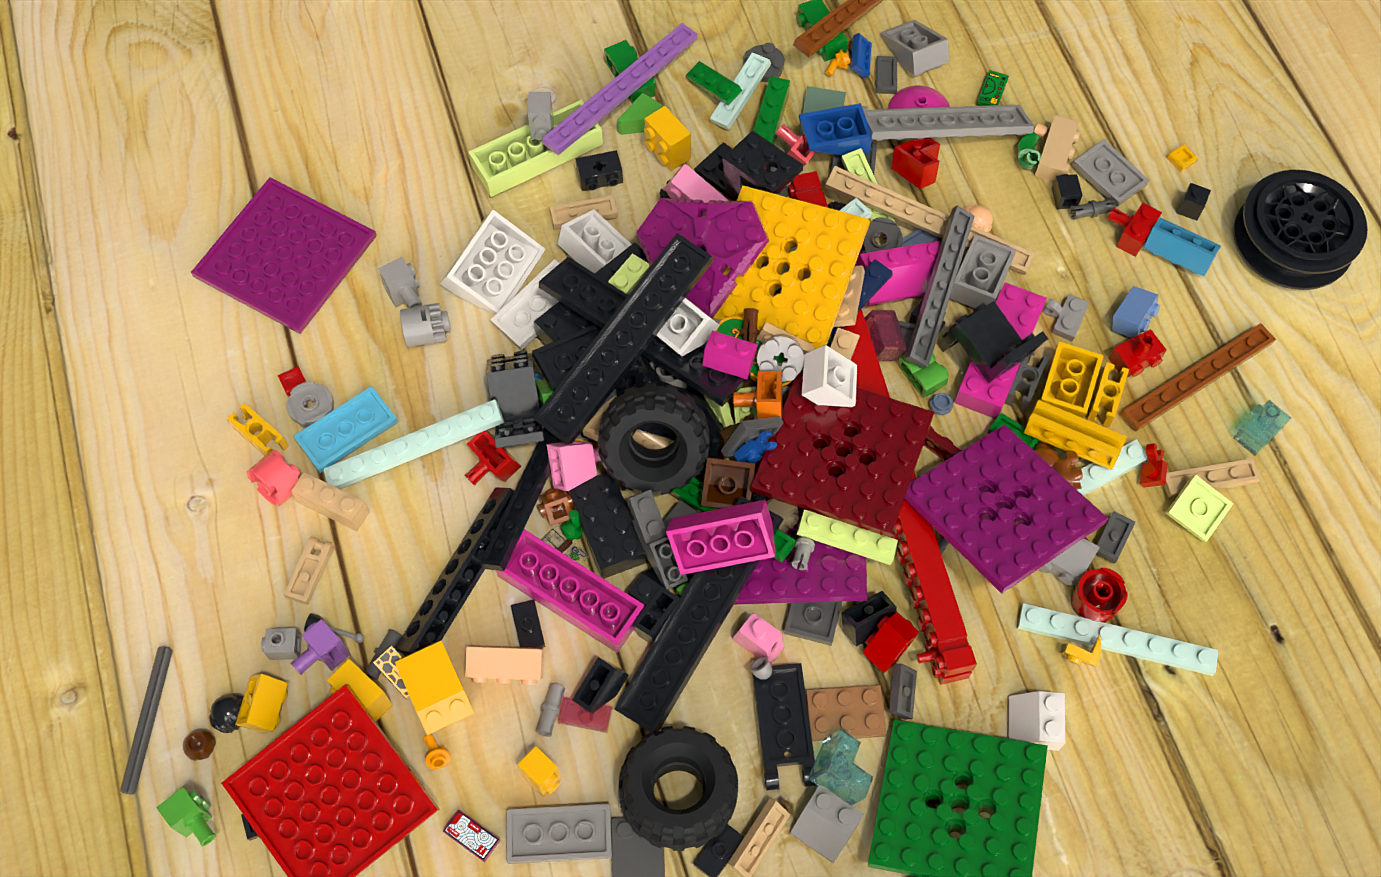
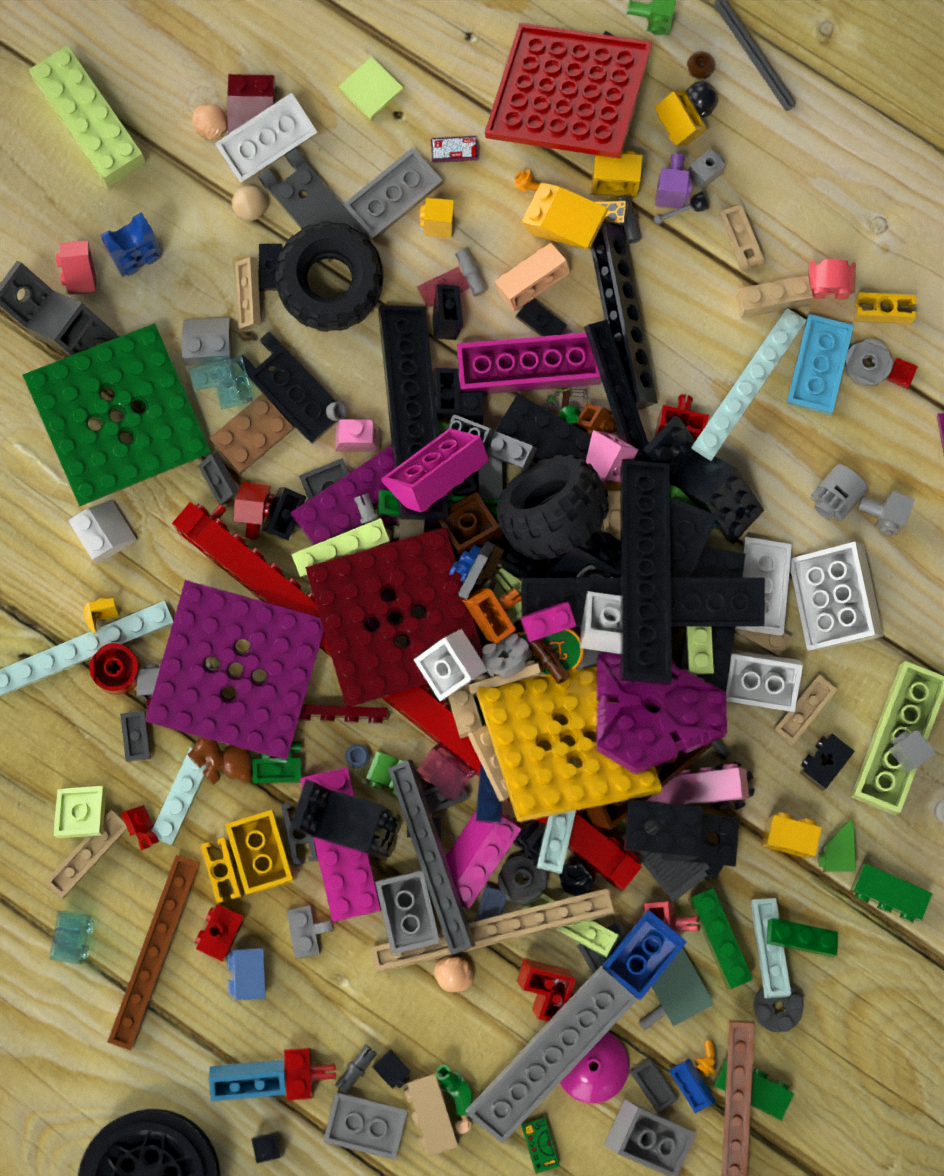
camera: 140 degrees right, 15 degrees up
medium lavender plate [542,23,698,155] -> none
yellow brick [1024,400,1127,470] -> none

